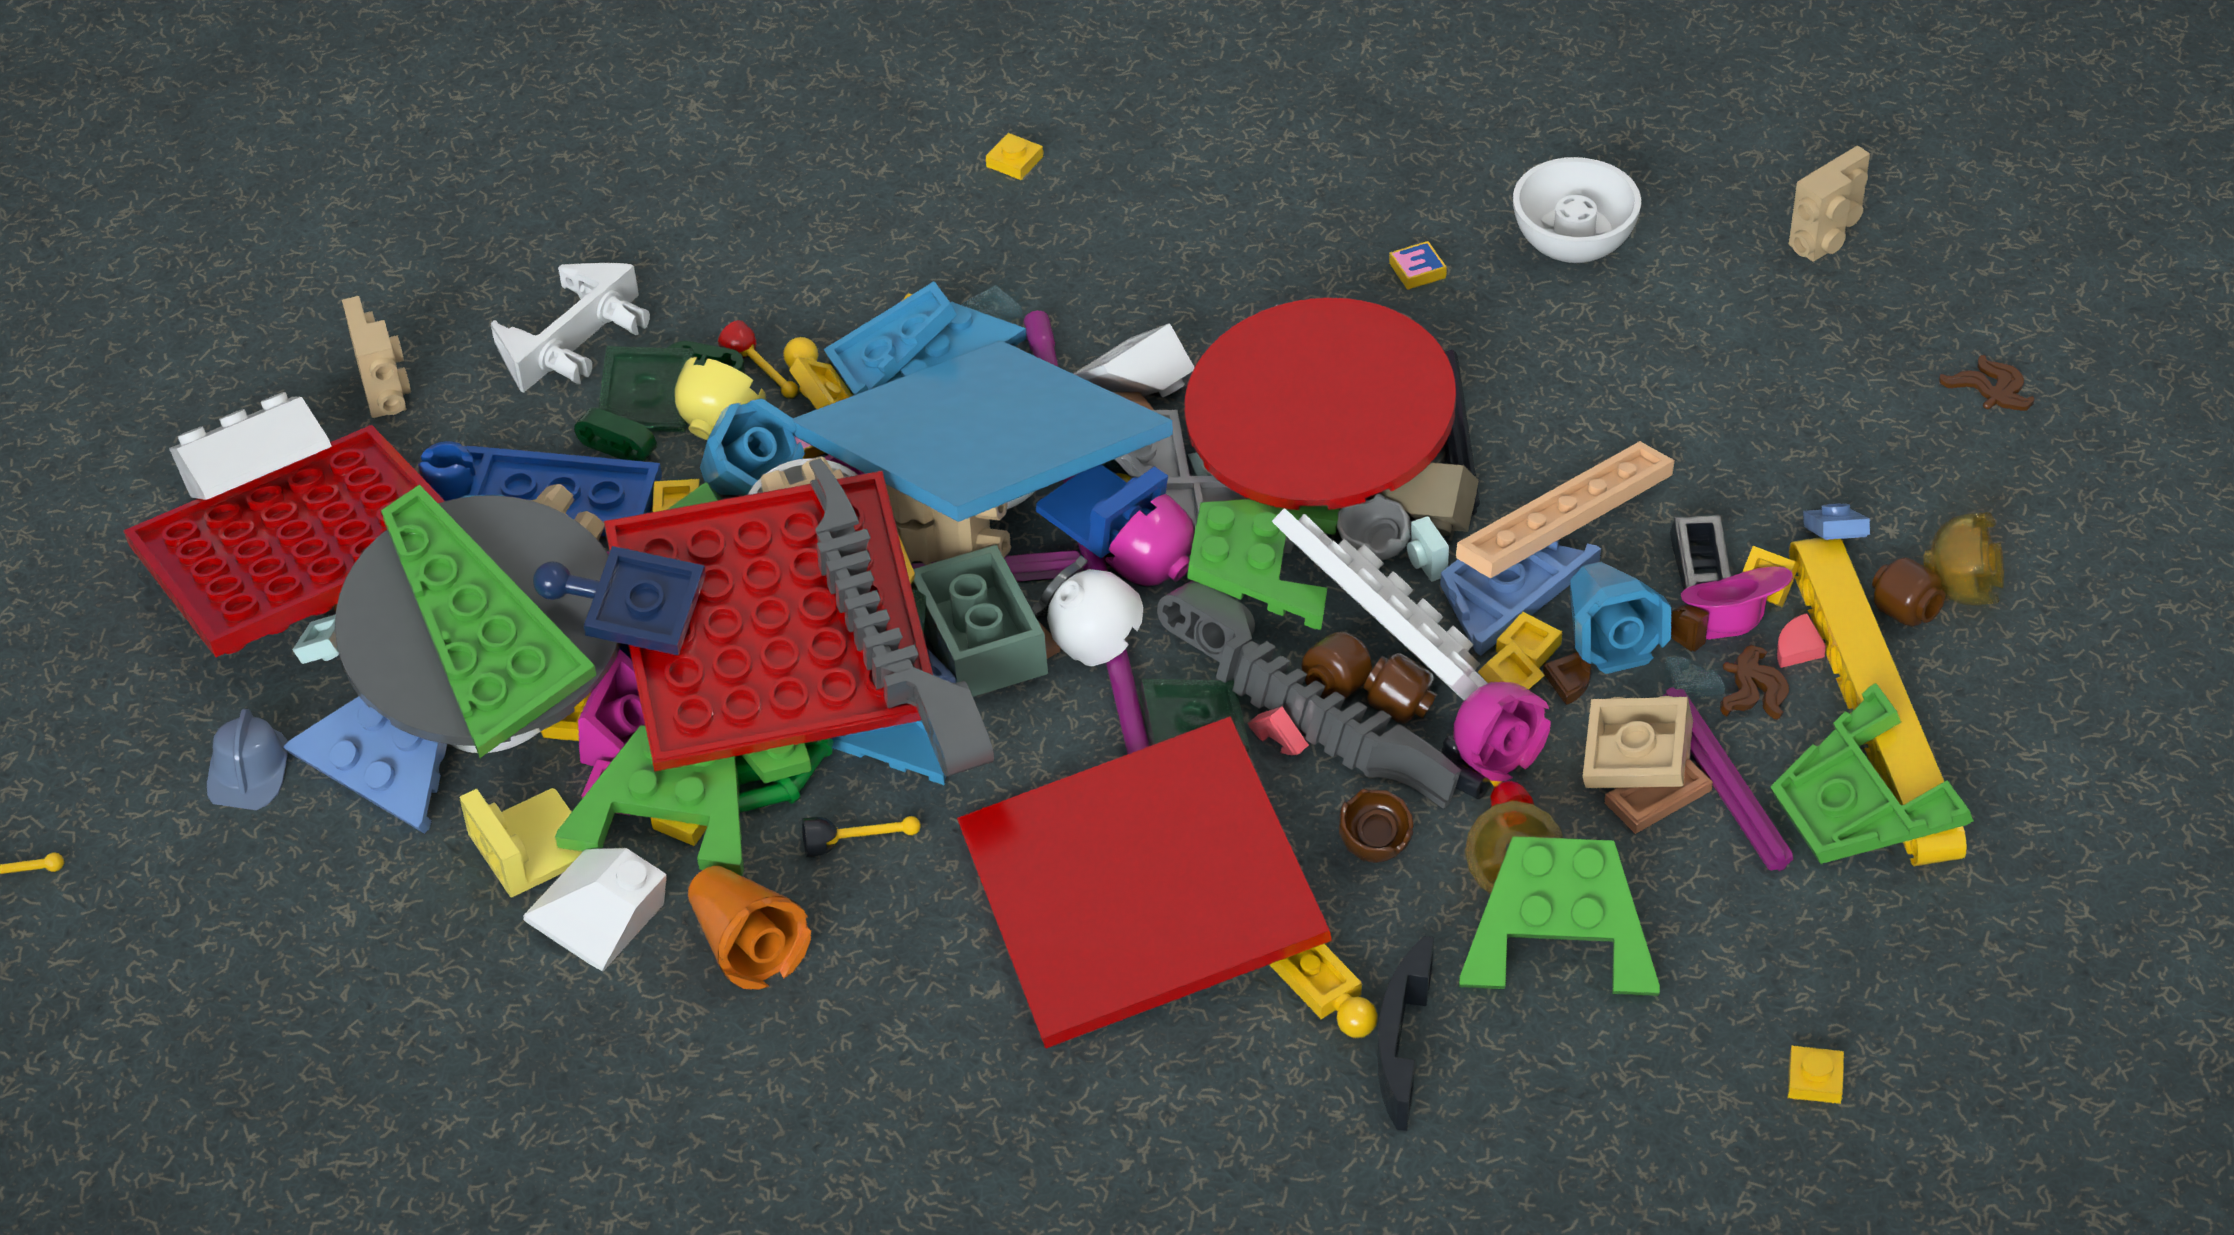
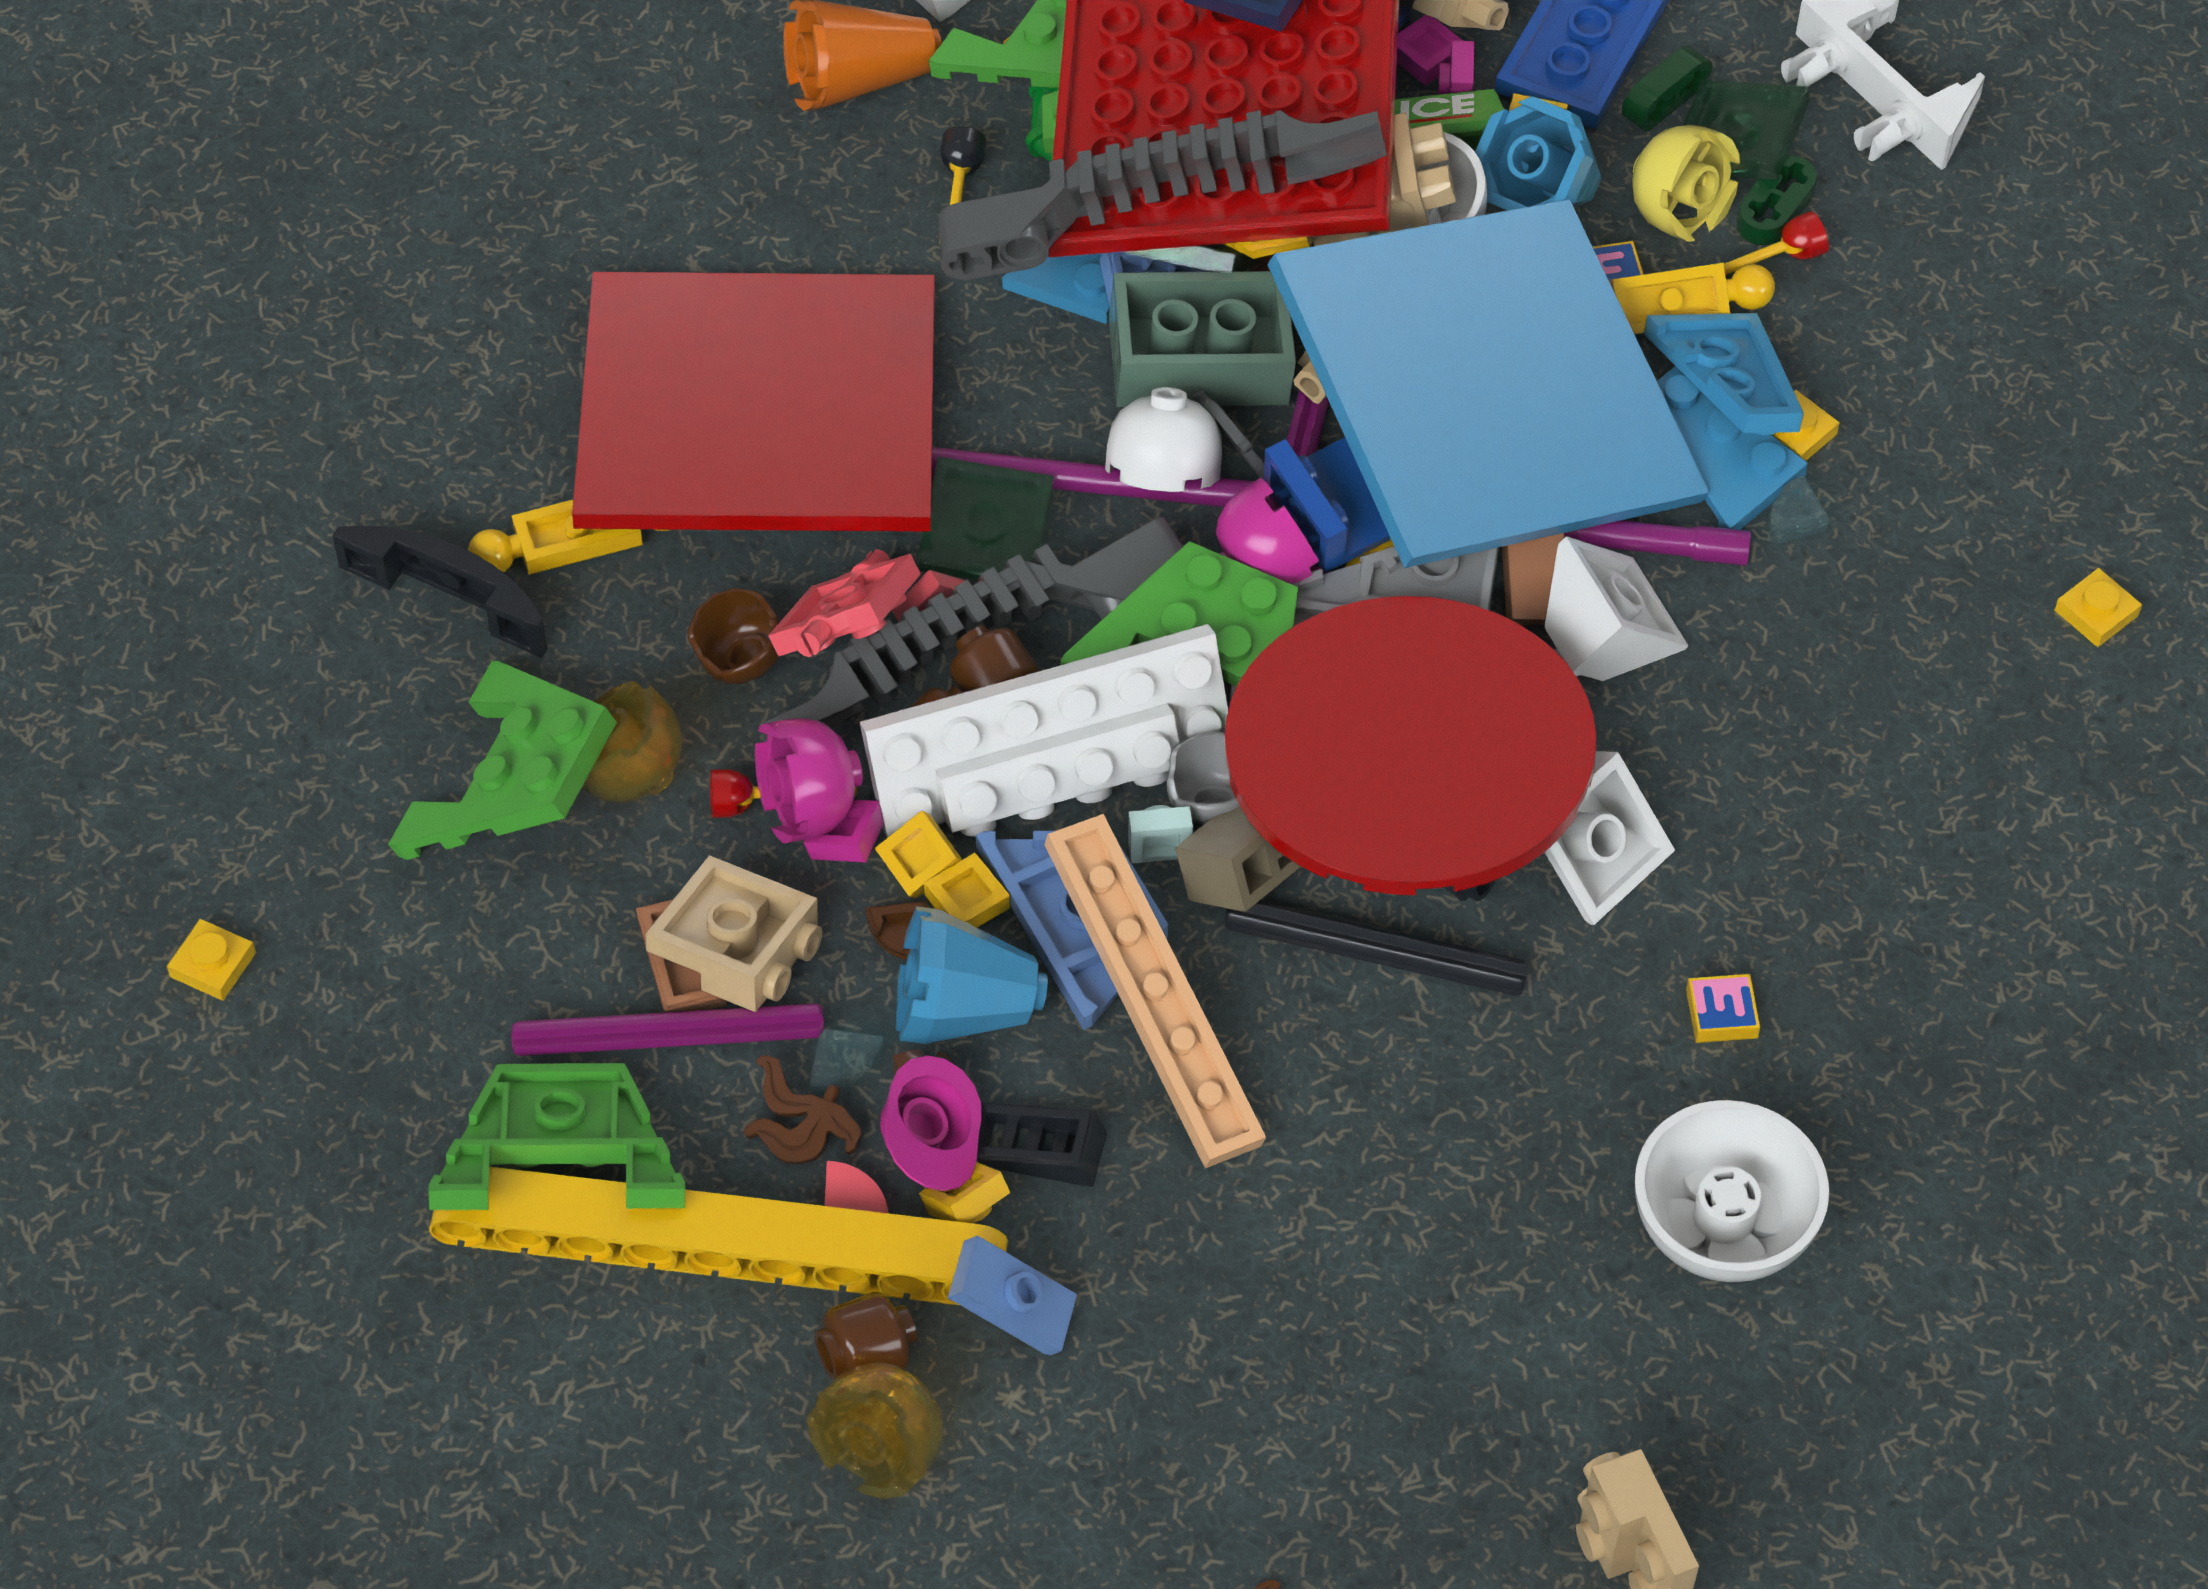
camera: 105 degrees right, 10 degrees up
none -> coral plate [768,549,921,657]

